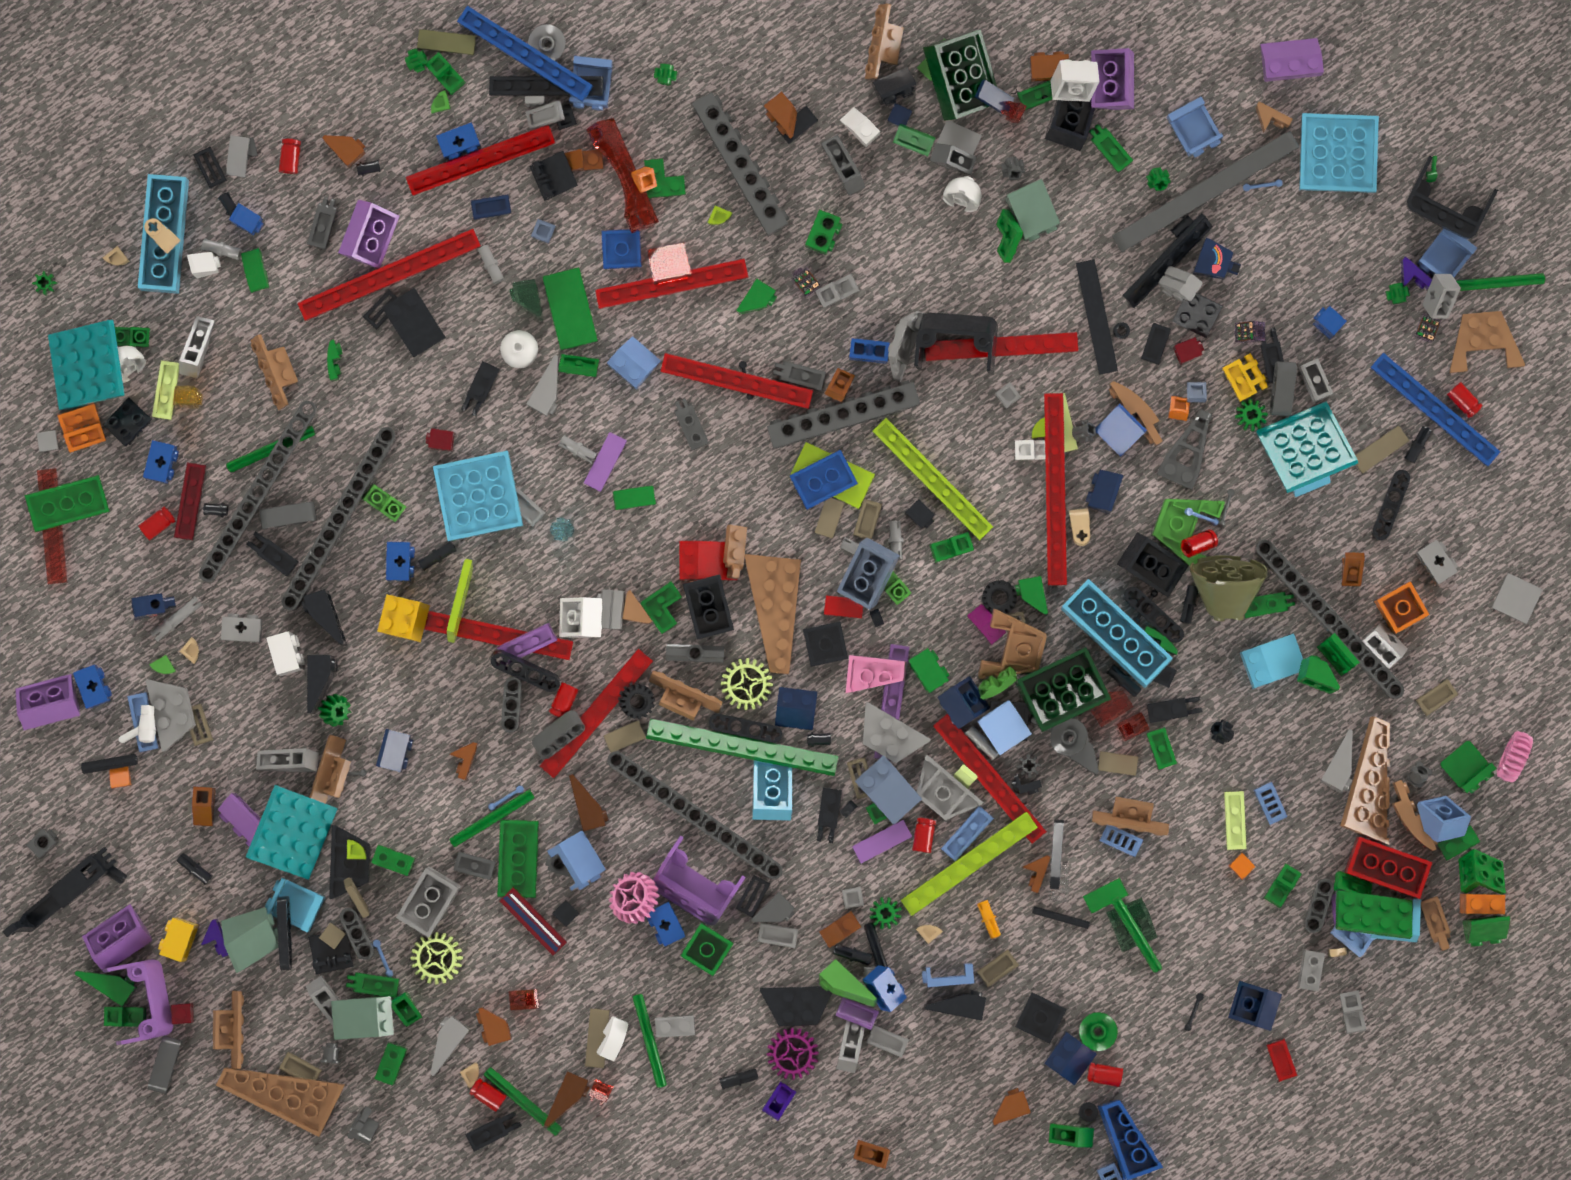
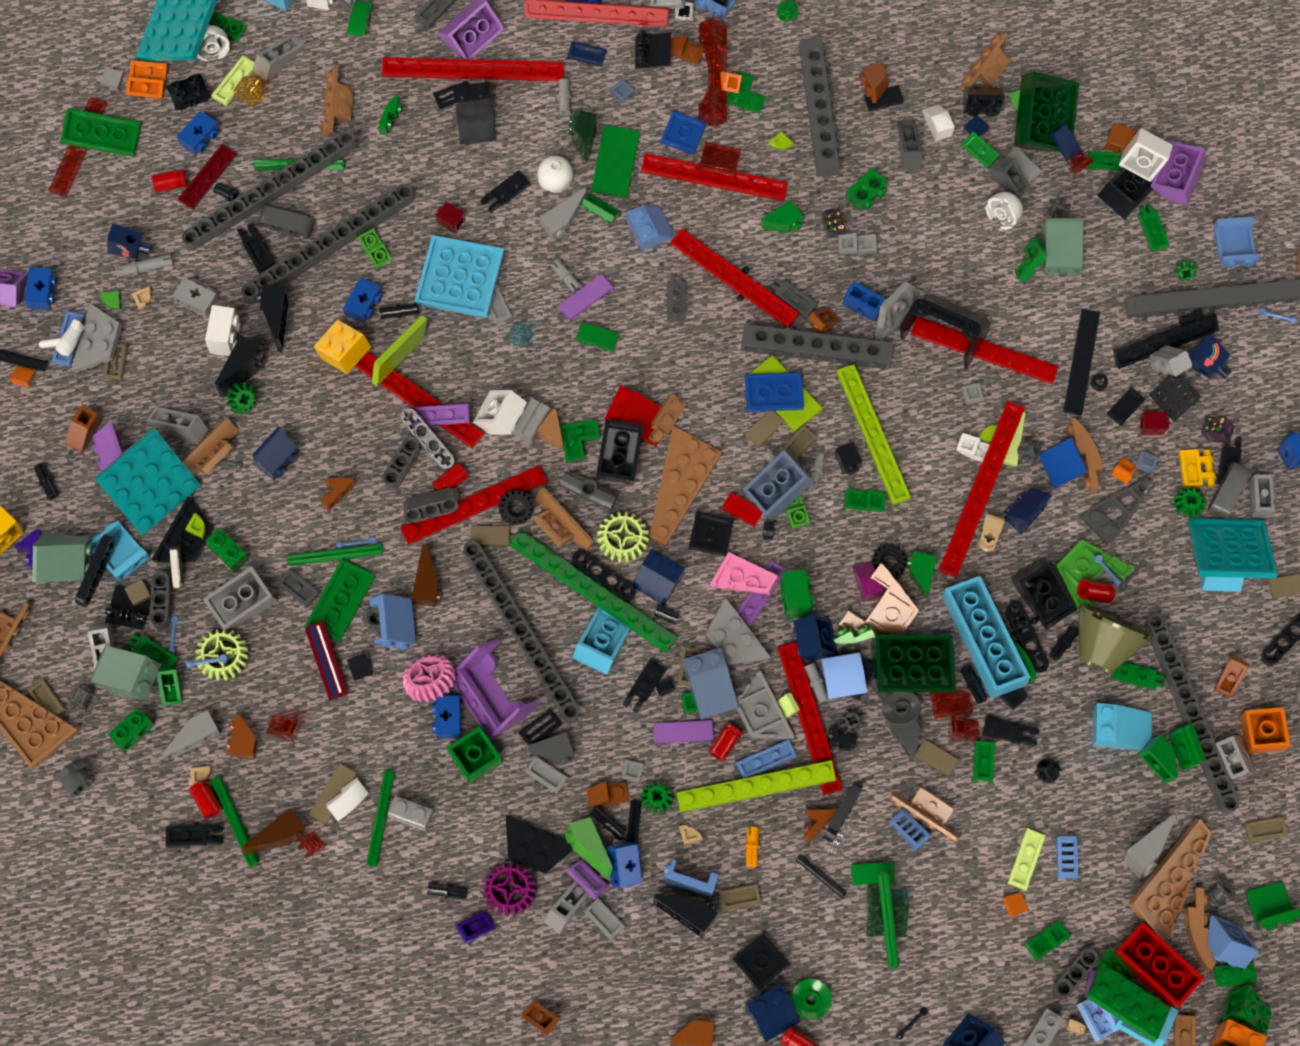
camera: 15 degrees right, 15 degrees down
none -> medium blue hinge [186,655,227,668]

